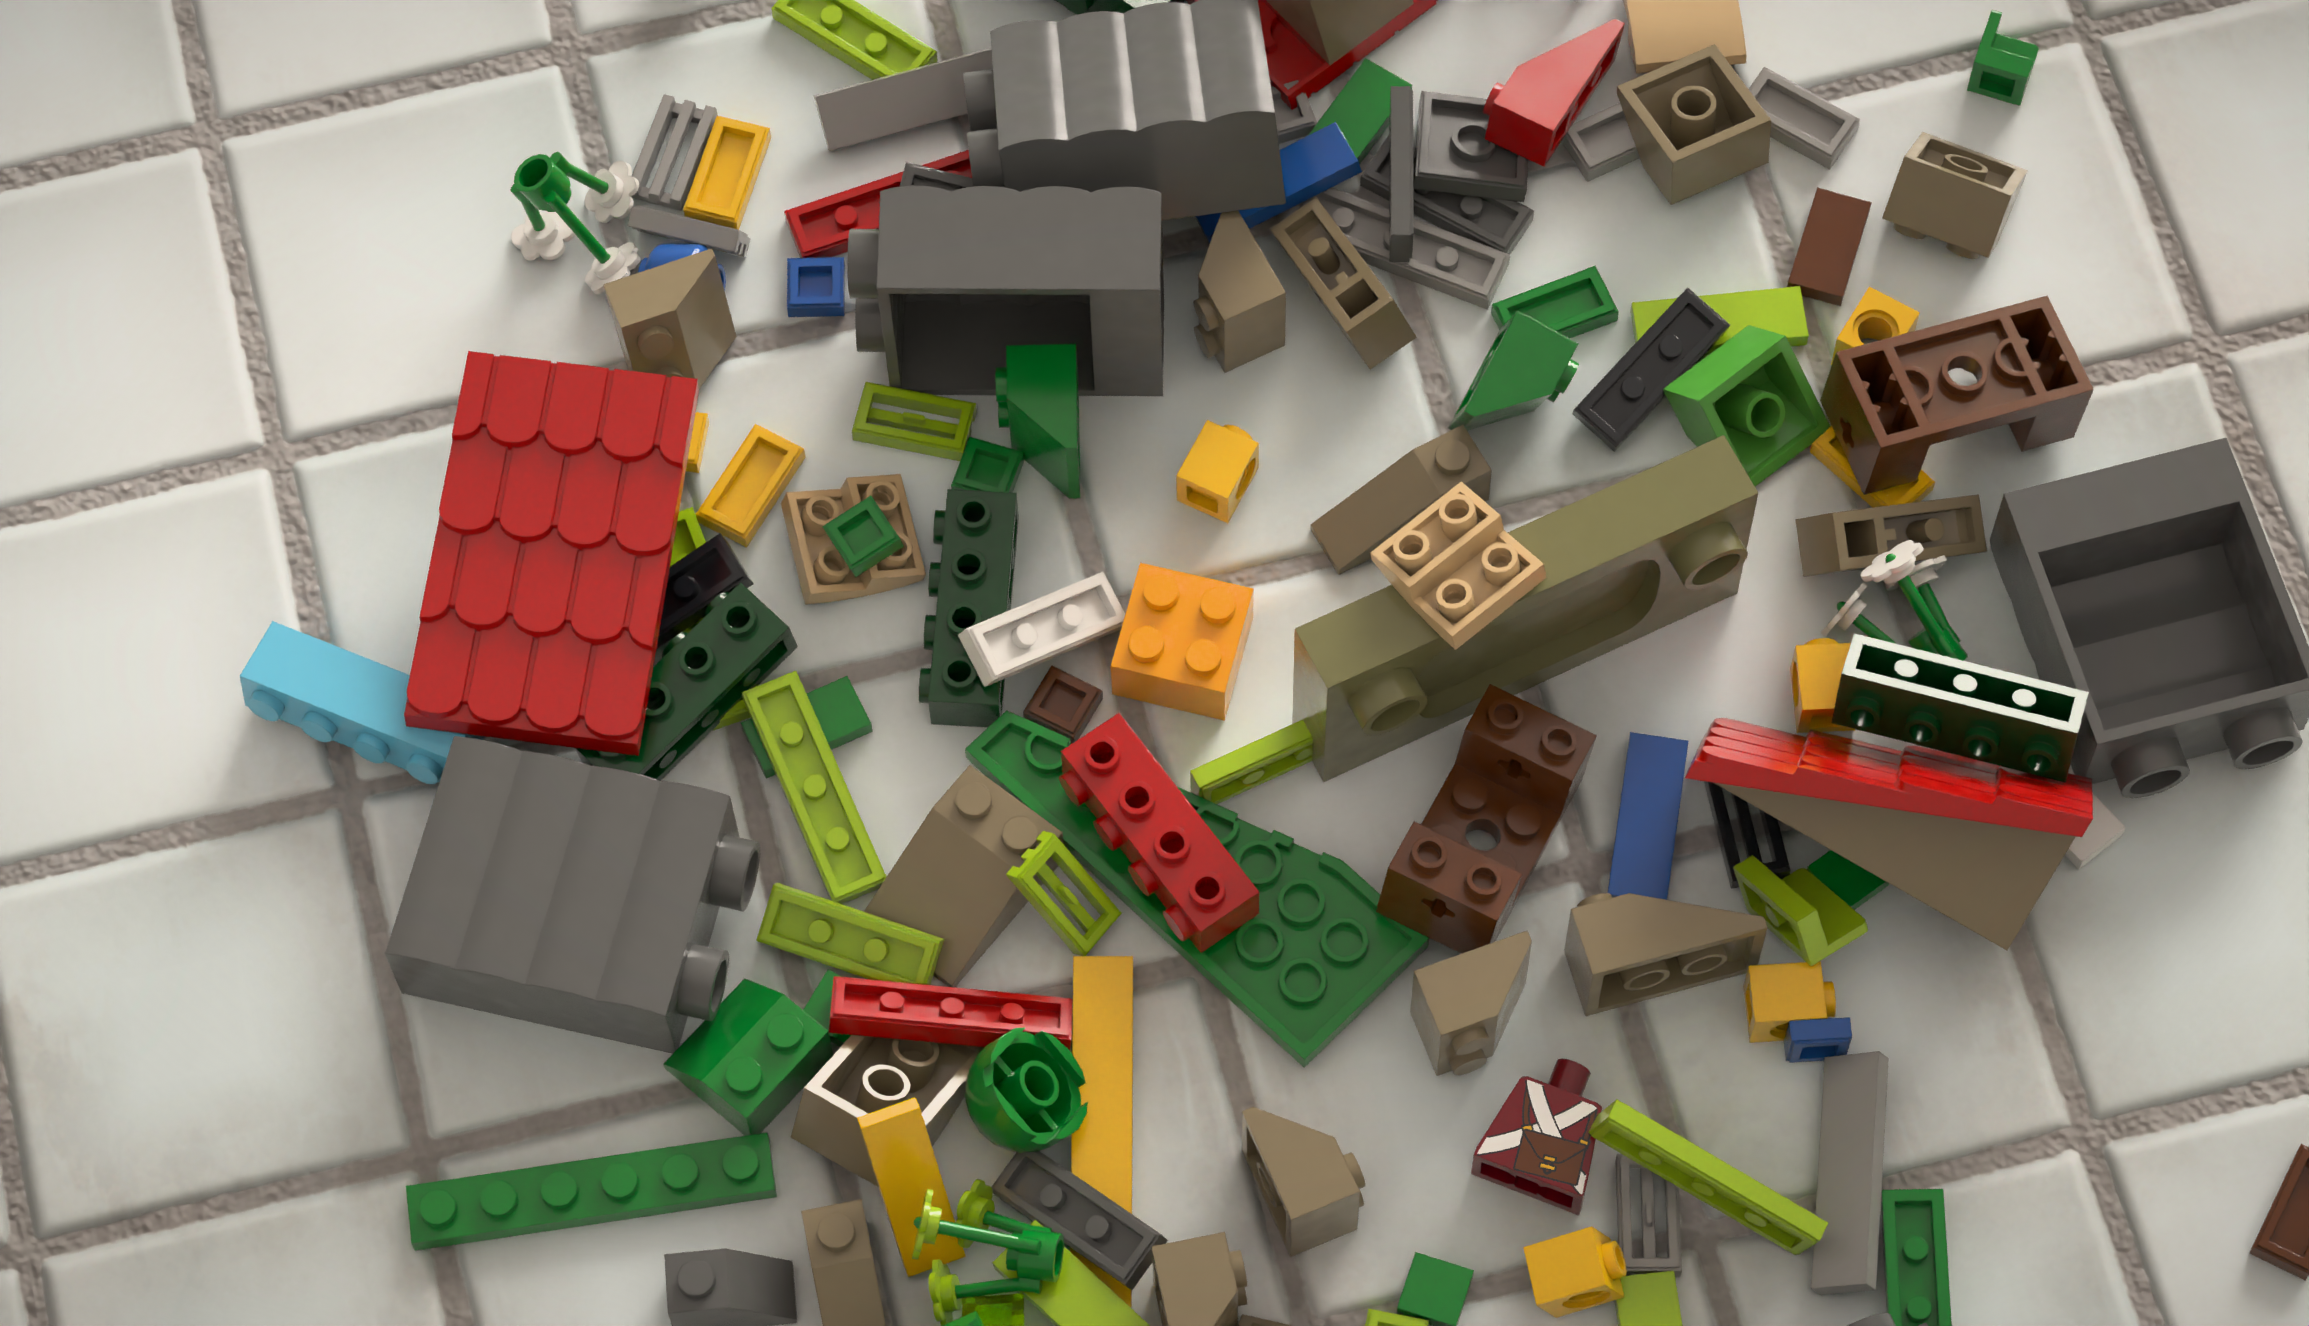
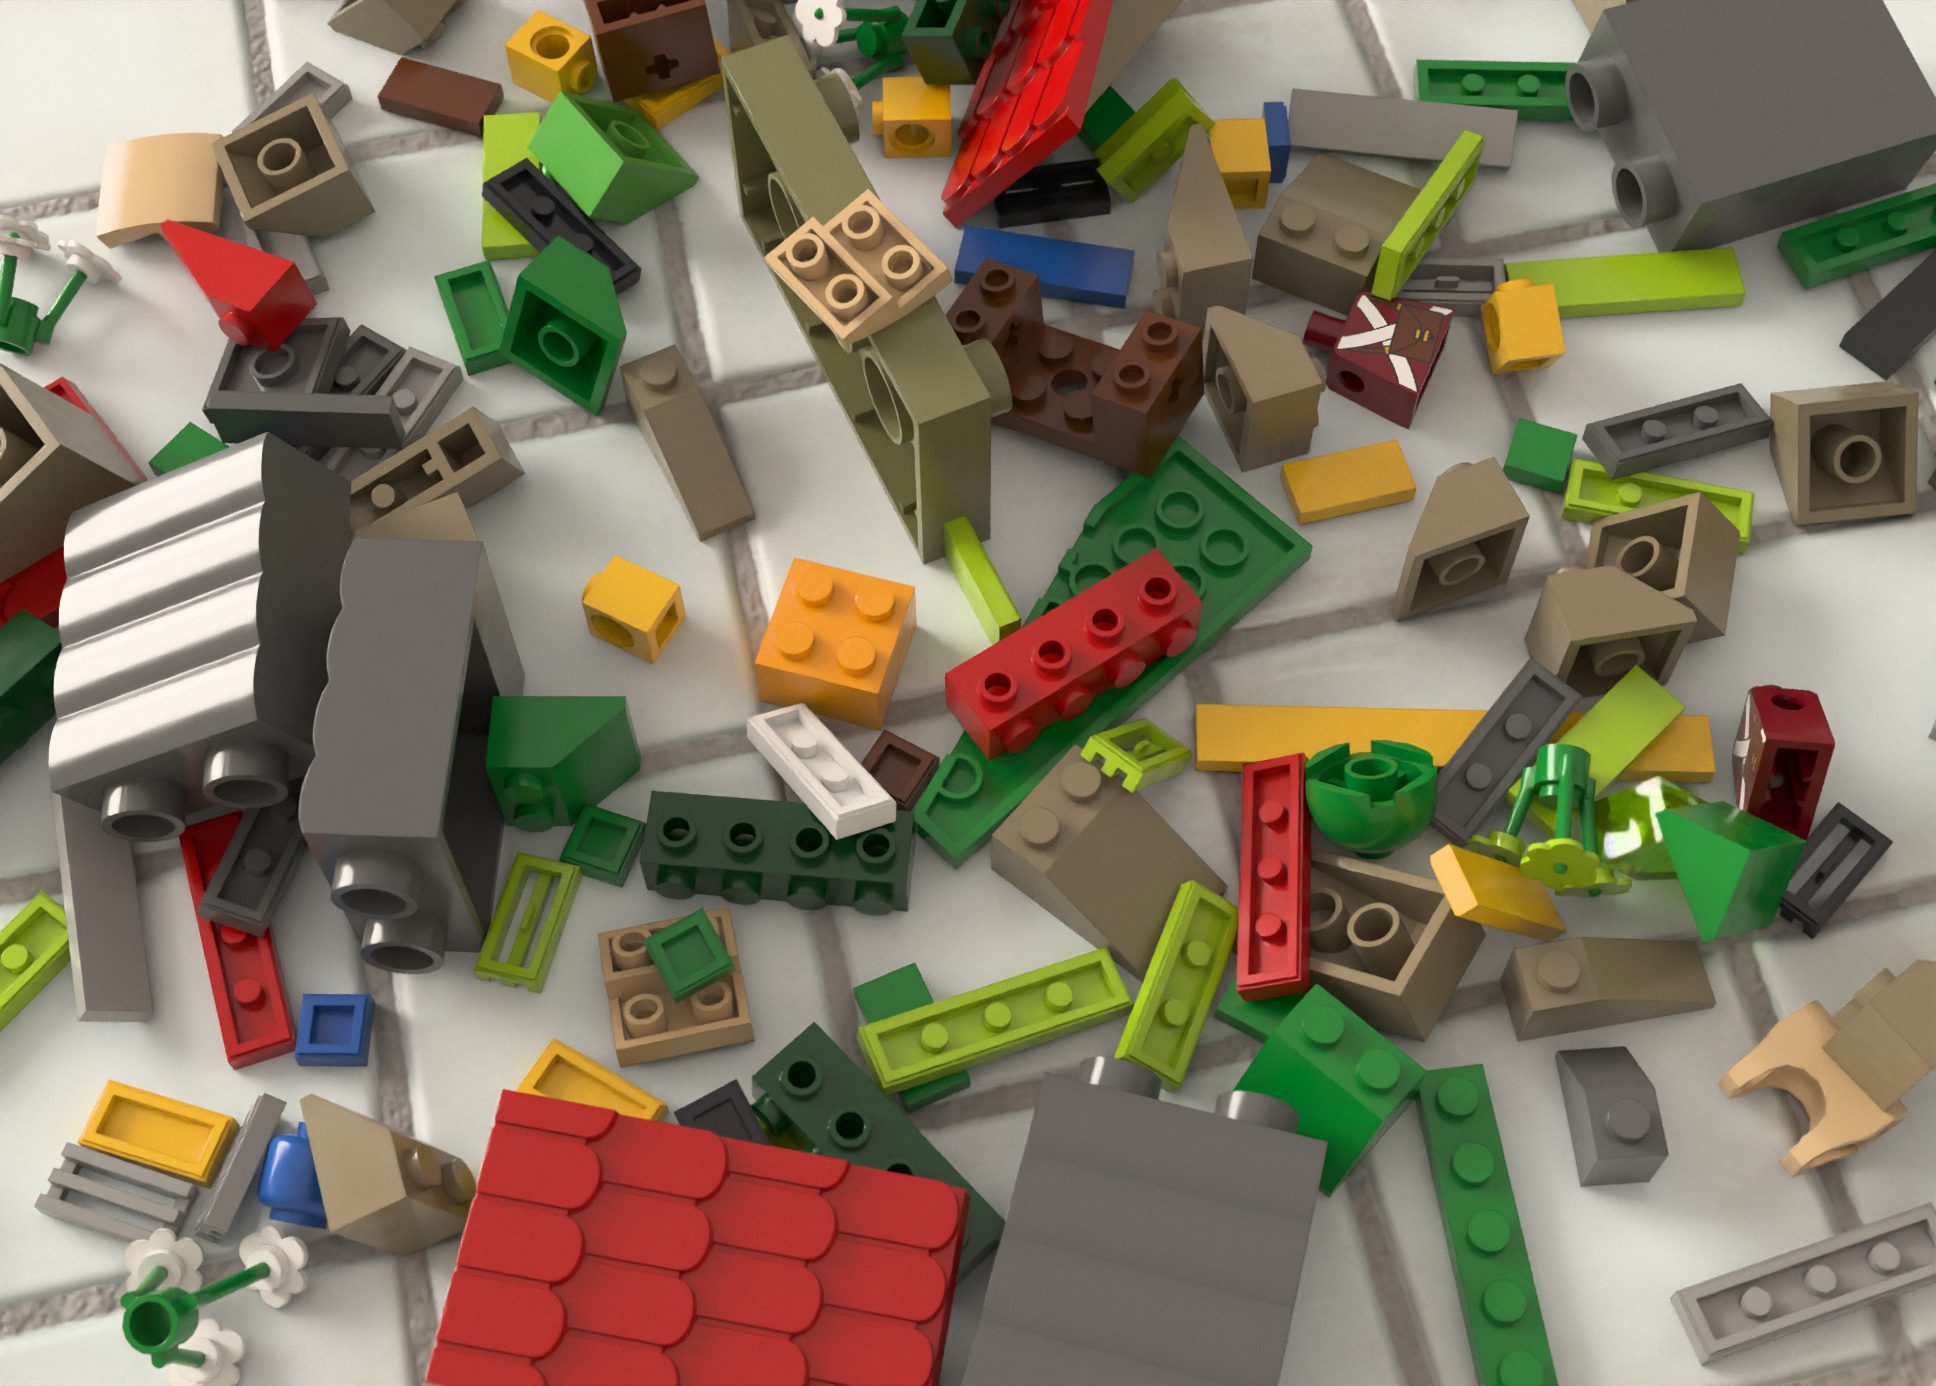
camera: 90 degrees left, 5 degrees down
none -> dark tan slope [1252,152,1421,316]
none -> yellow tile [1280,439,1417,525]

